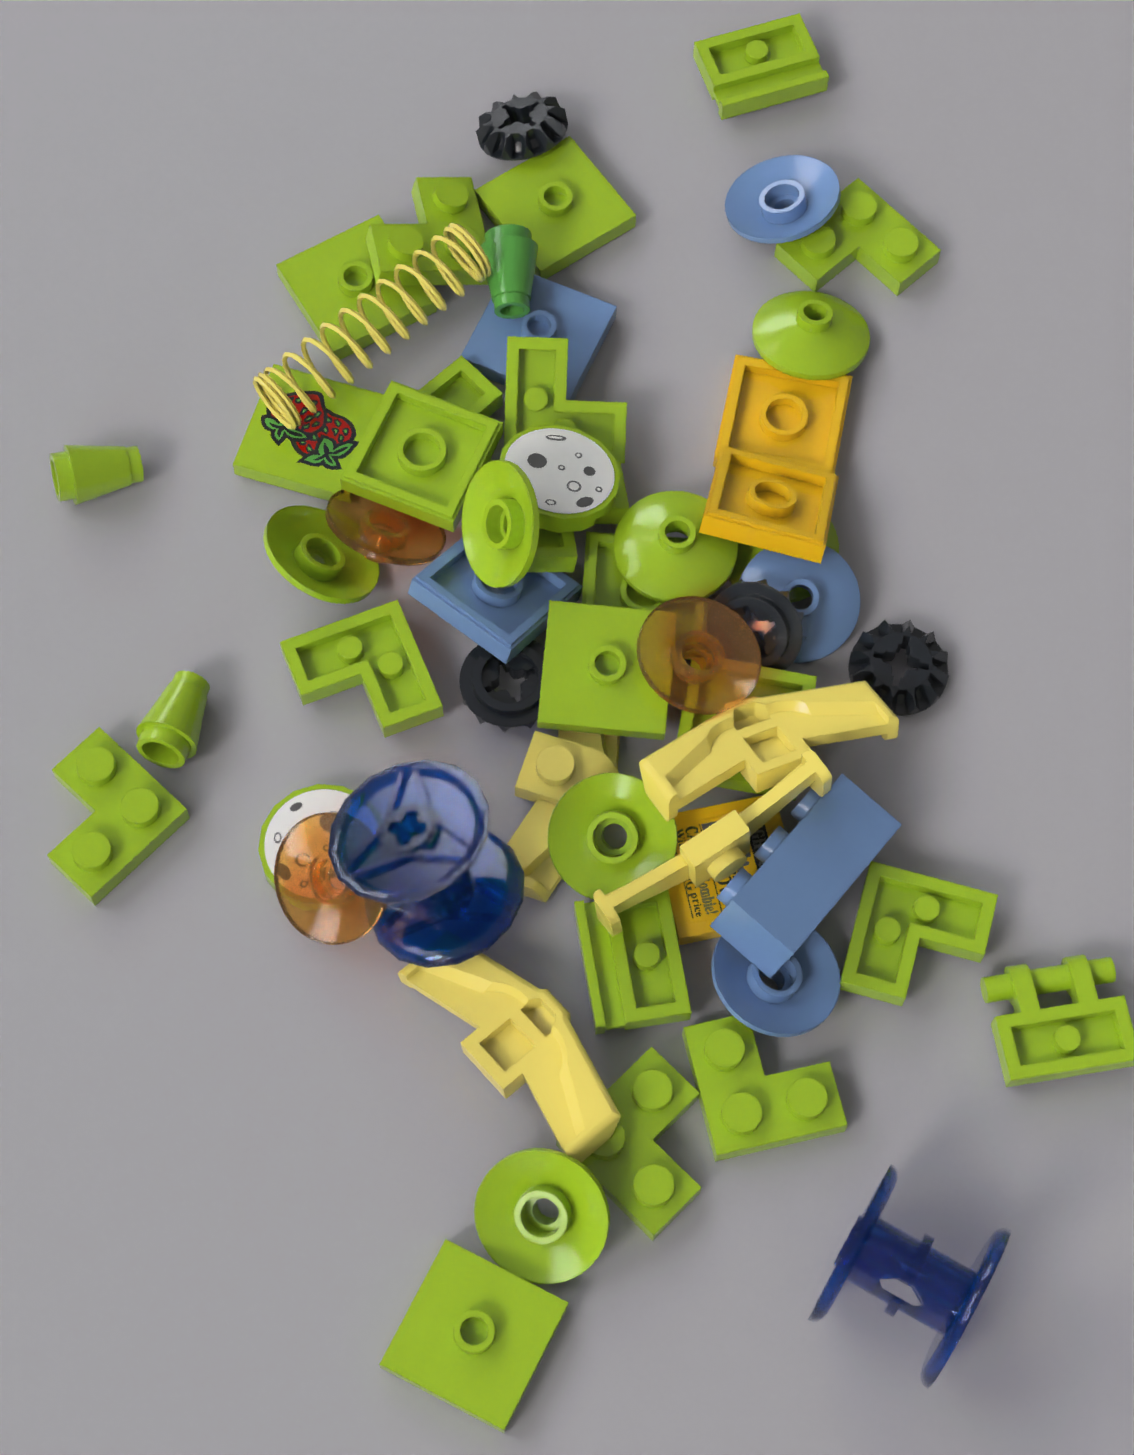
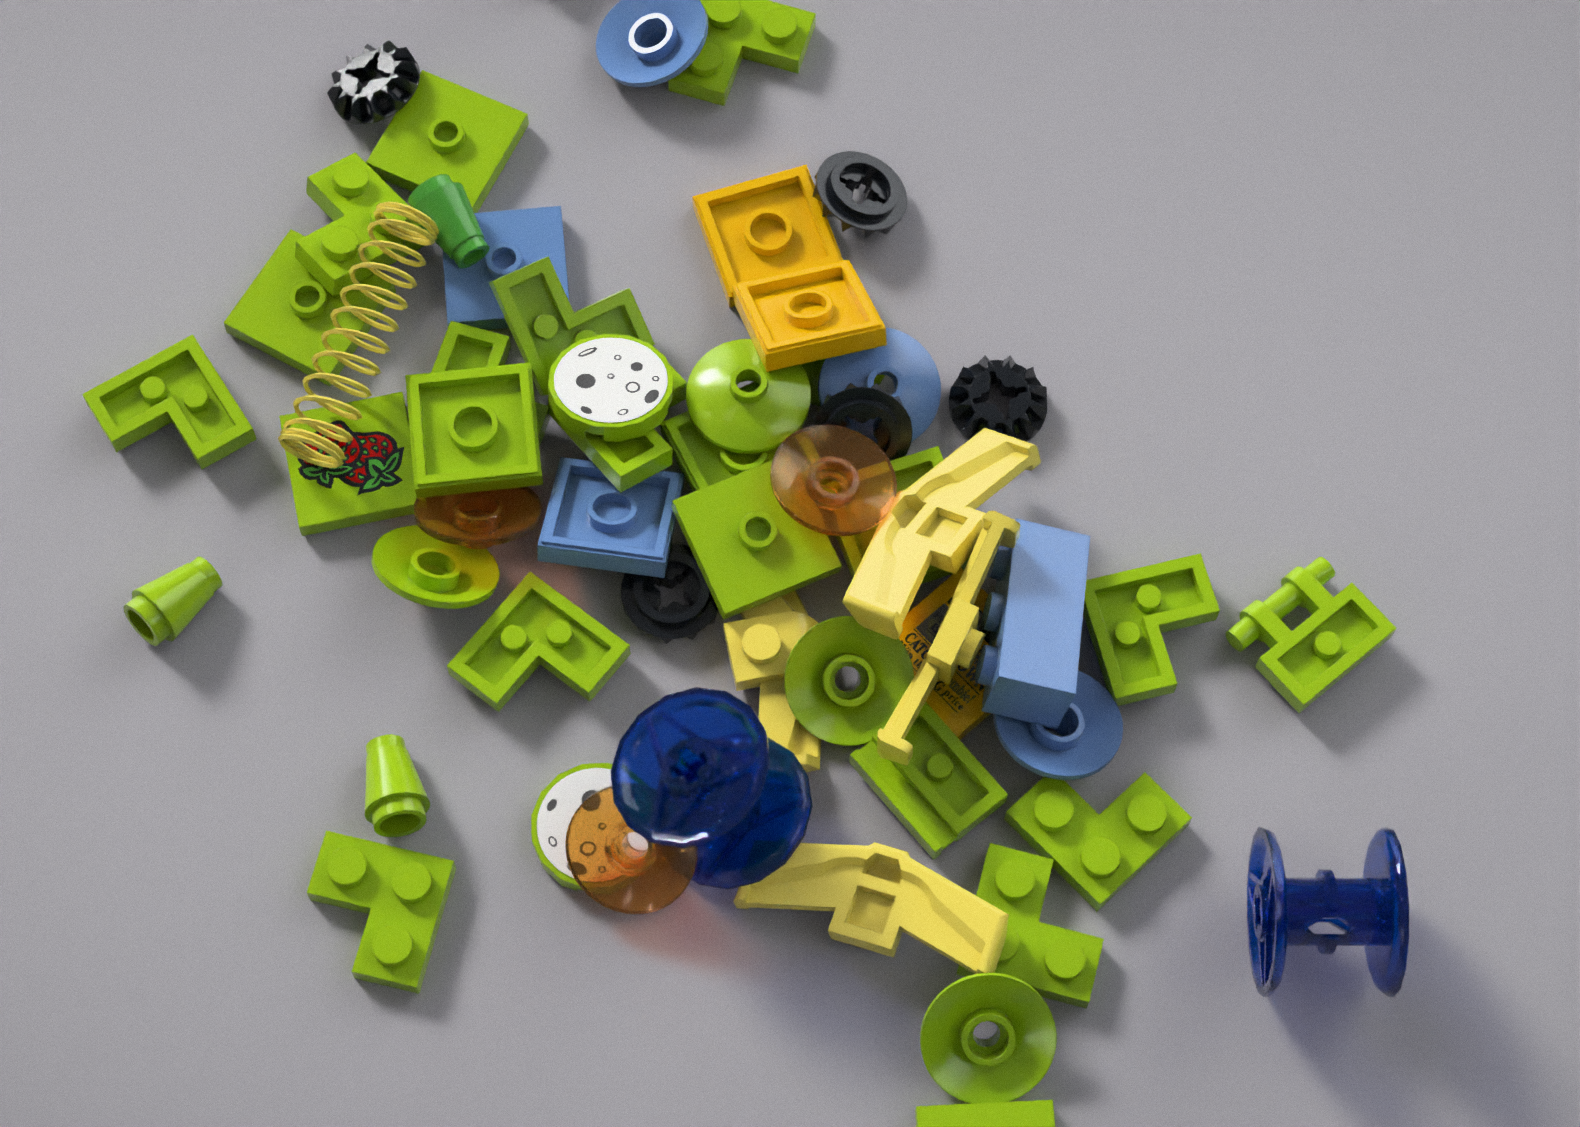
camera: 30 degrees left, 0 degrees up
lime dish [462,460,540,588] -> none
lime dish [752,291,870,380] -> none
none -> lime plate [82,334,257,469]
none -> black gear [812,151,907,239]

